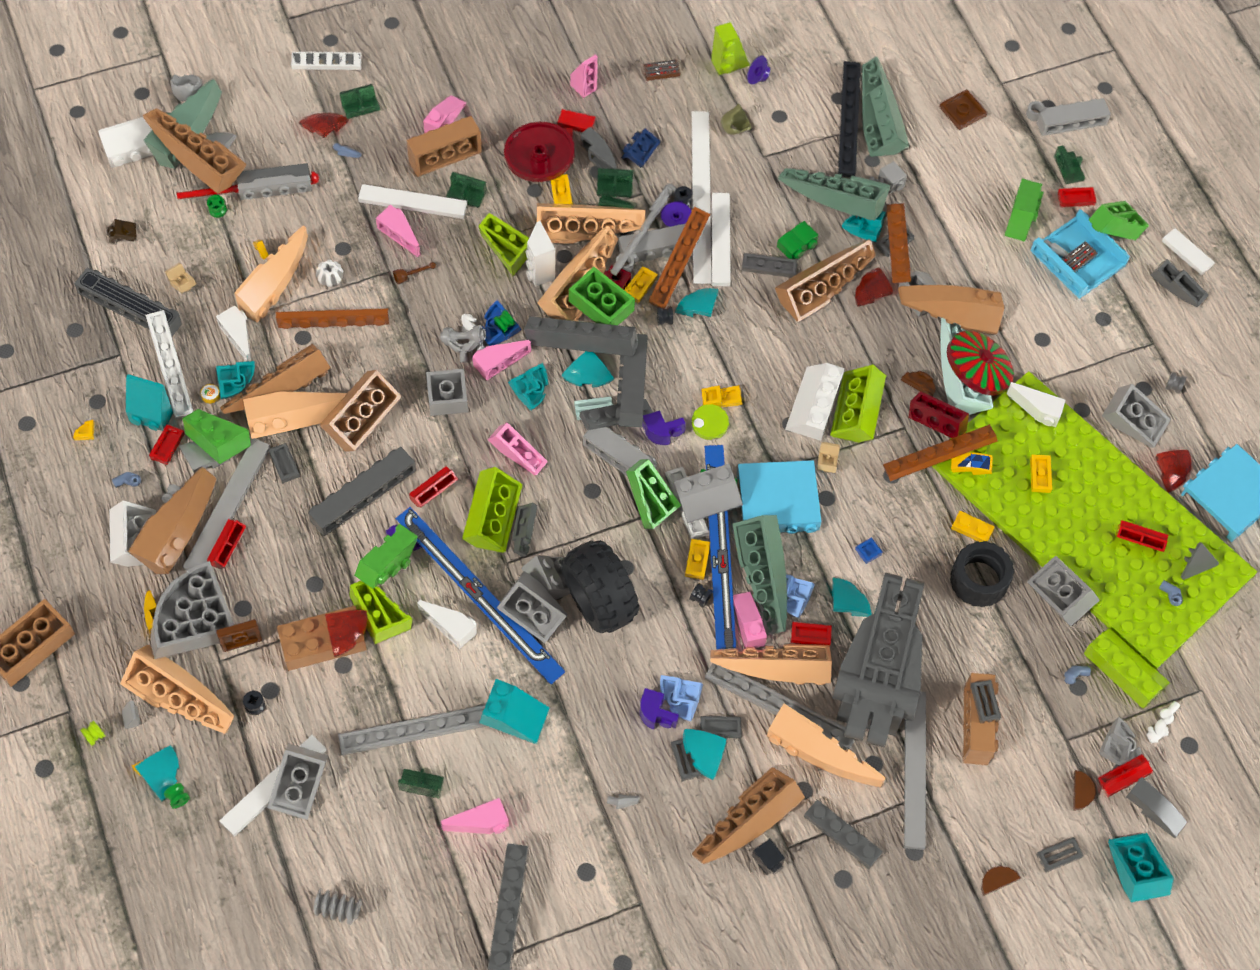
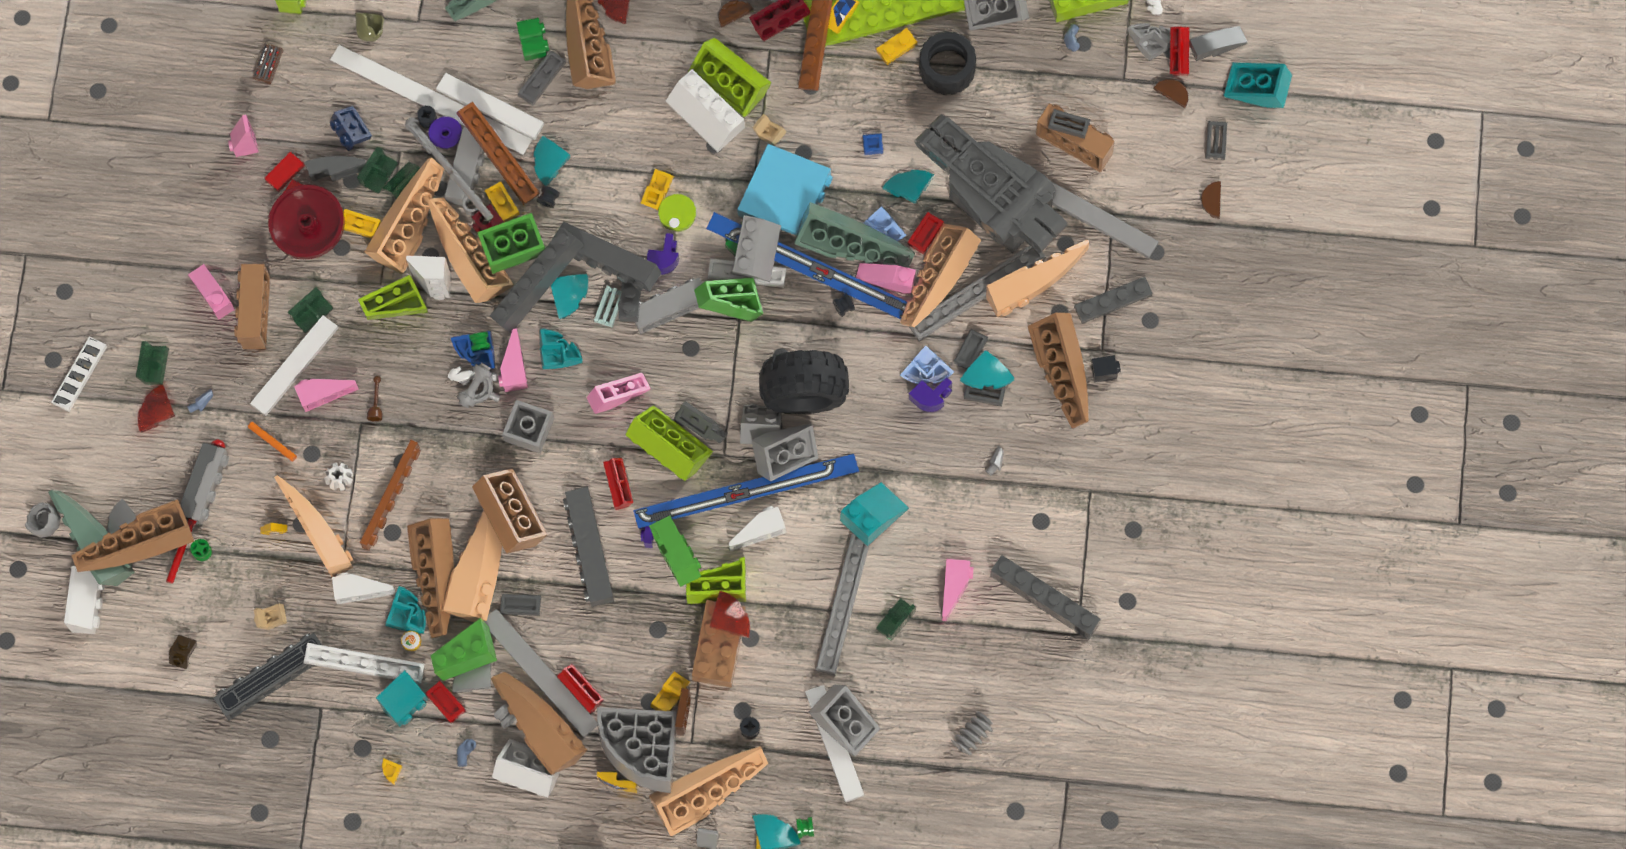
camera: 55 degrees left, 10 degrees up
yellow plate [685,539,710,580] -> none
none -> orange bar [248,421,297,462]
none -> yellow slope [650,671,690,711]

